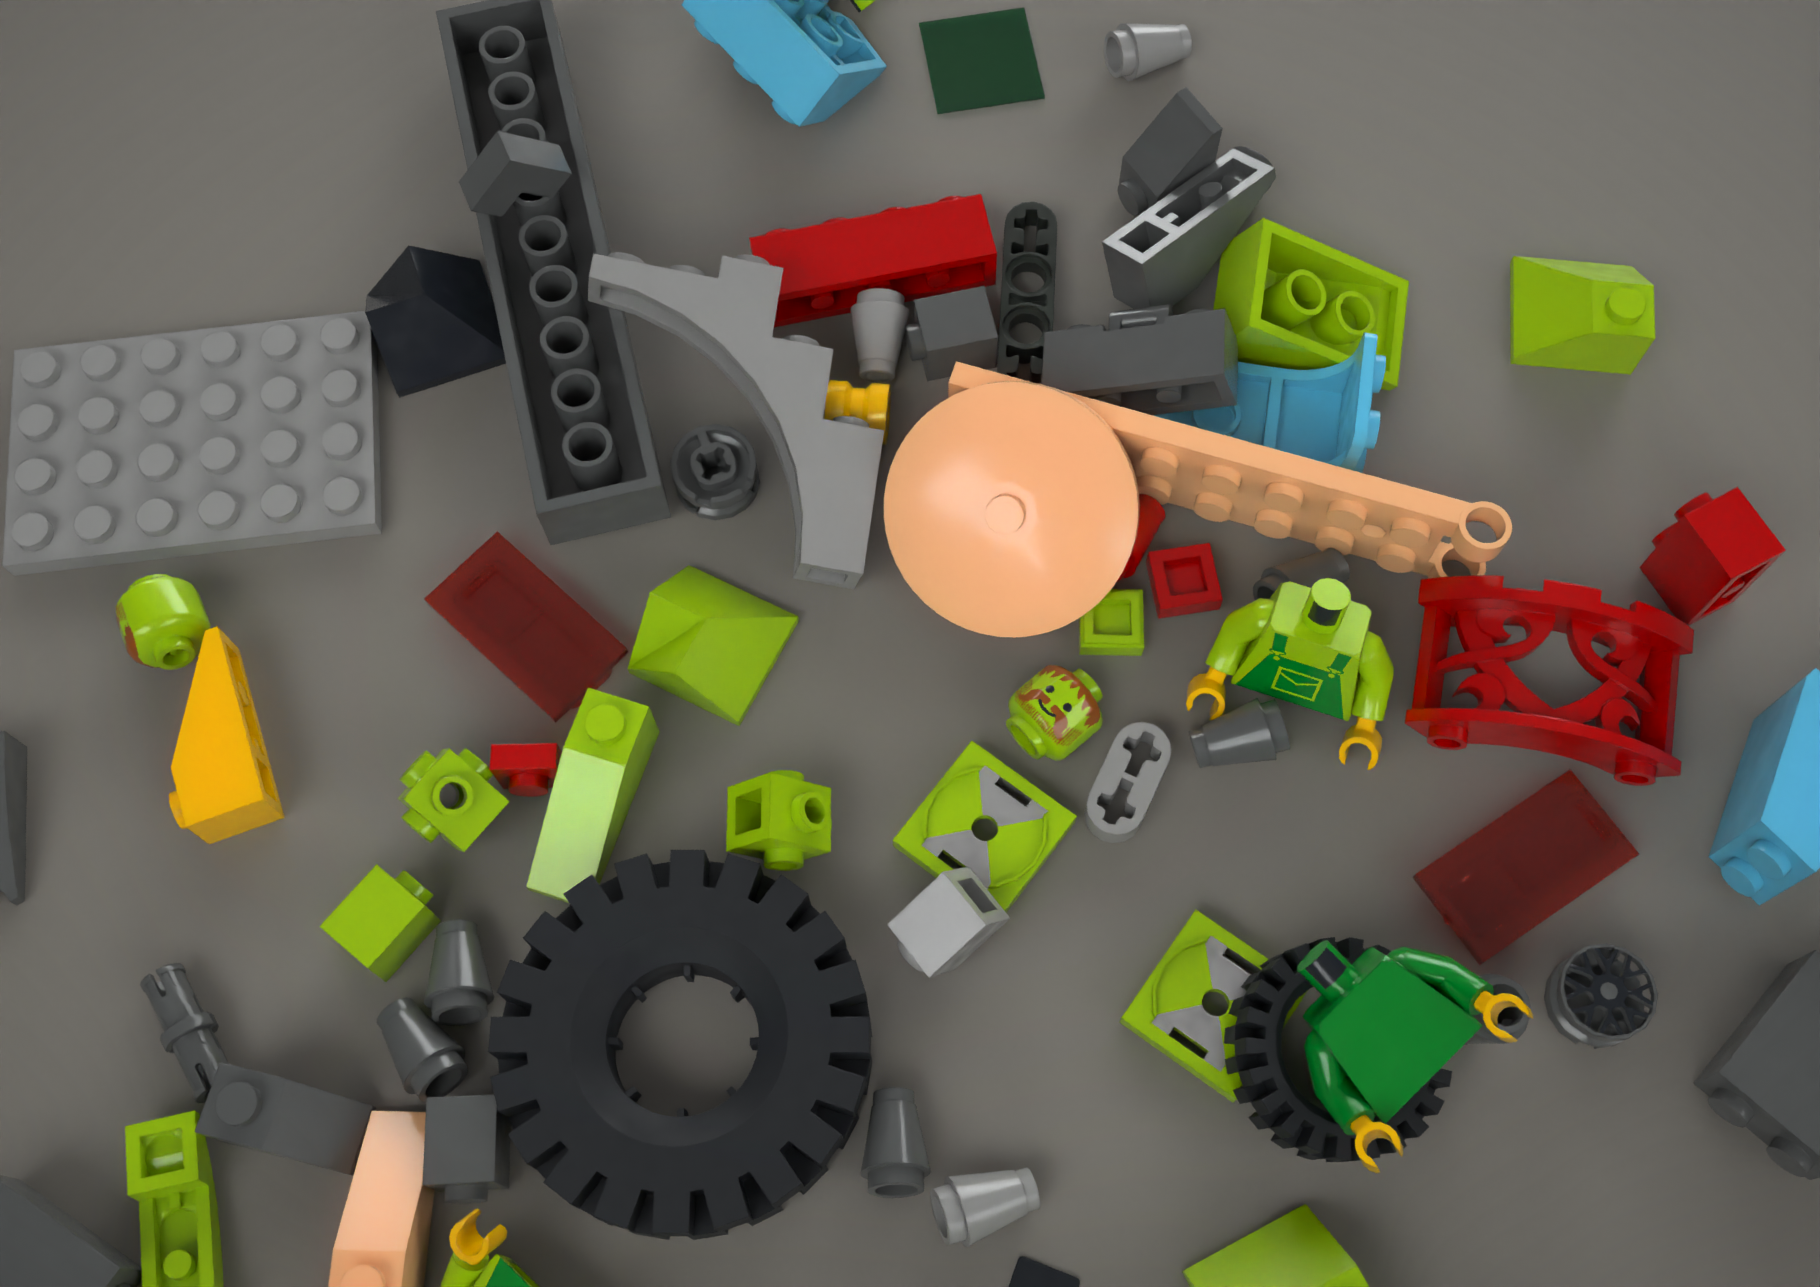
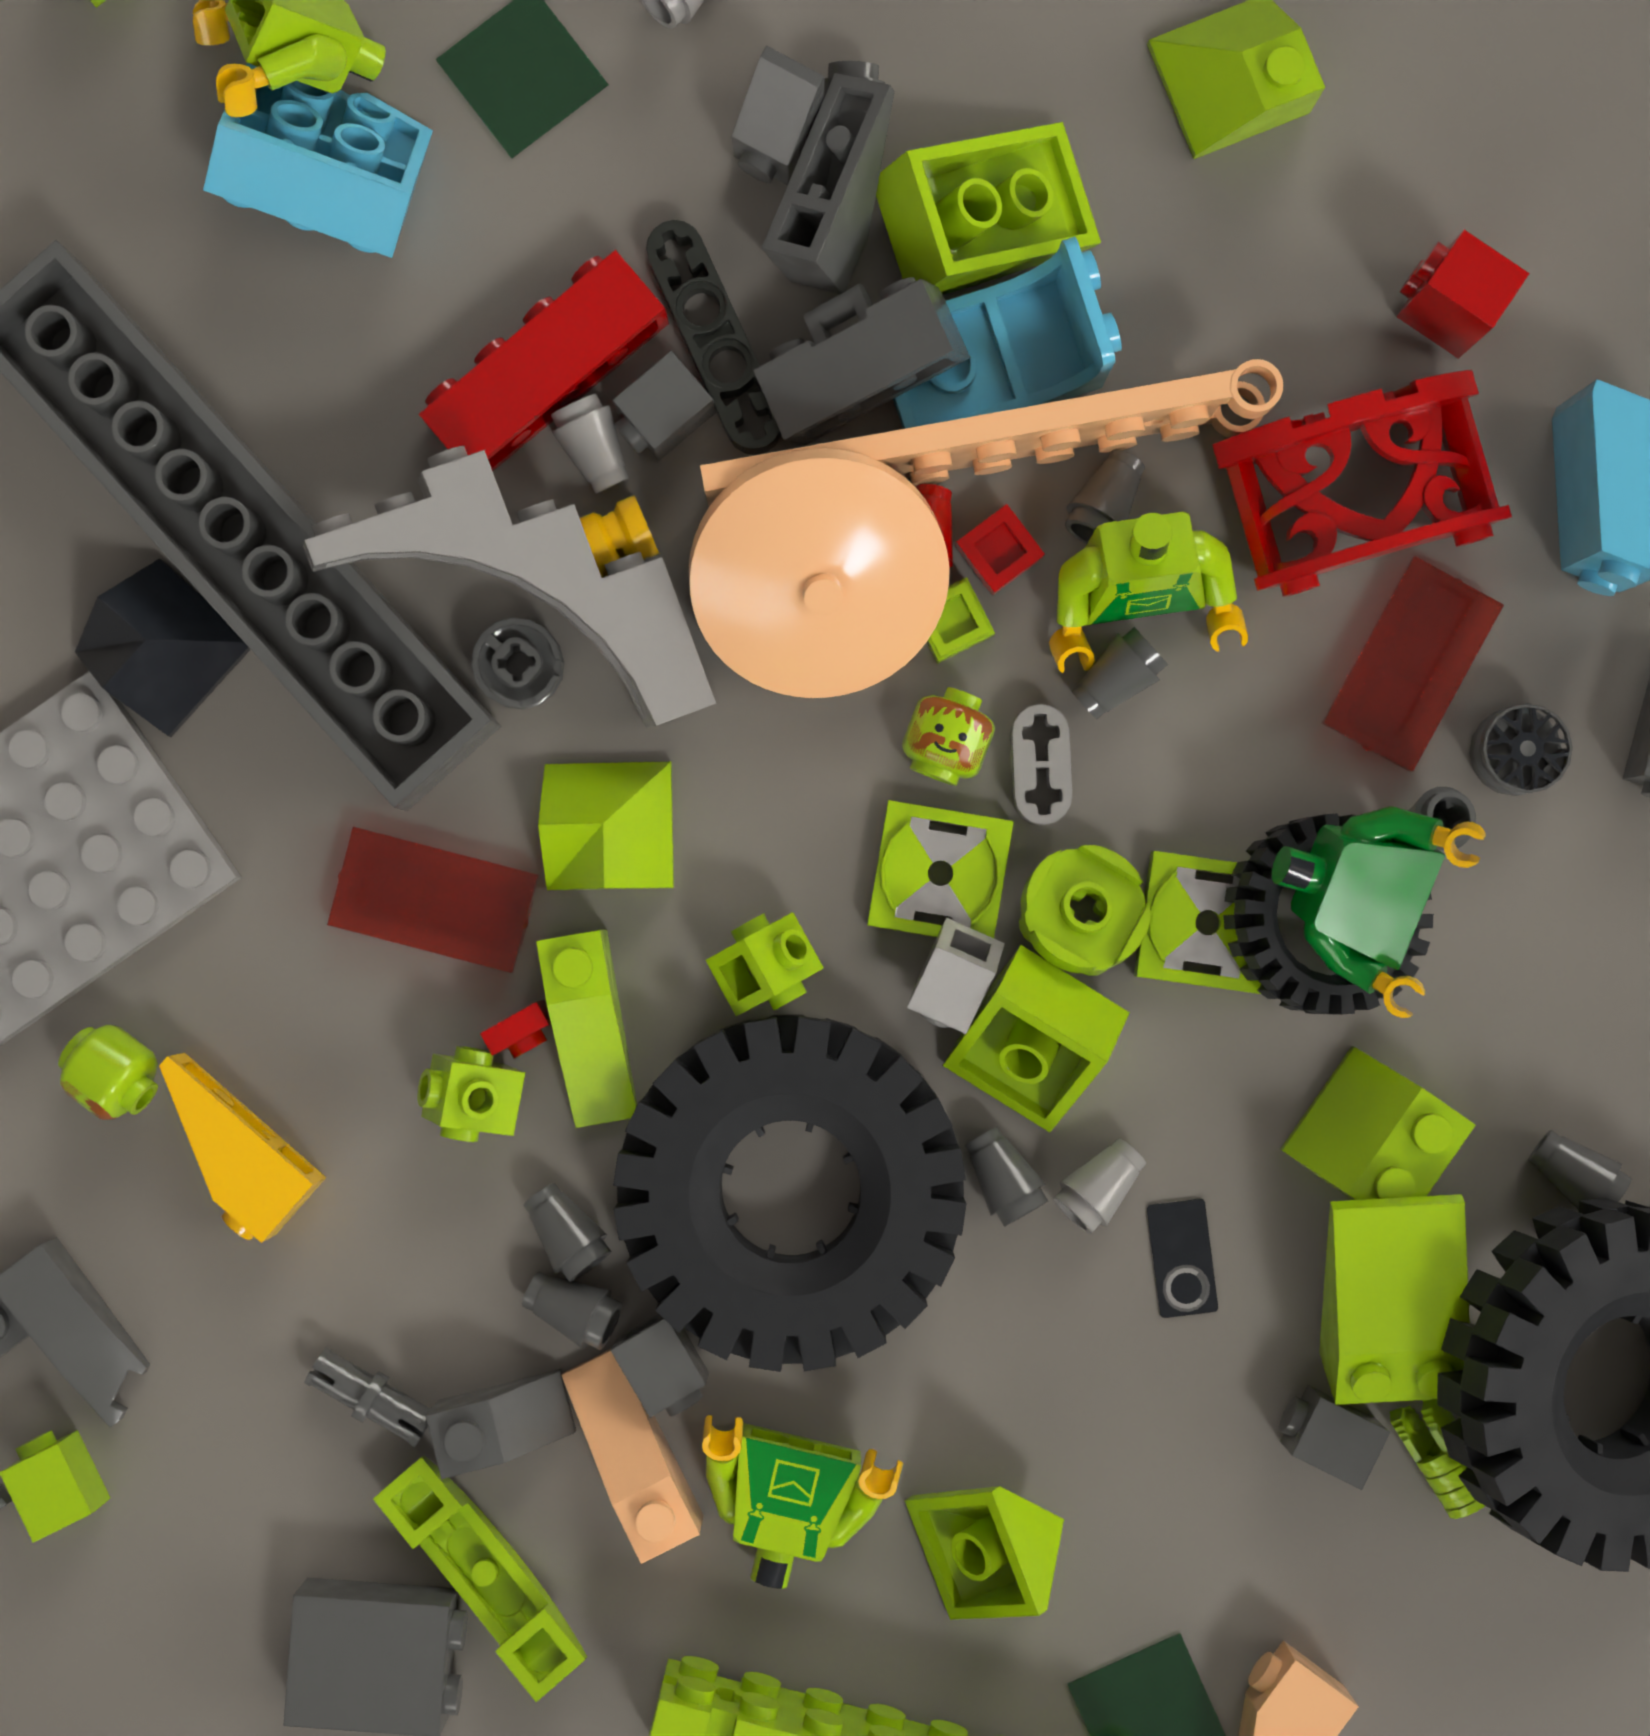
camera: 30 degrees left, 20 degrees up
lime brick [319,864,441,982] -> none
dark grey piece [459,131,572,217] -> none
none -> lime slope [942,945,1130,1133]
none -> lime plate [1019,845,1151,976]

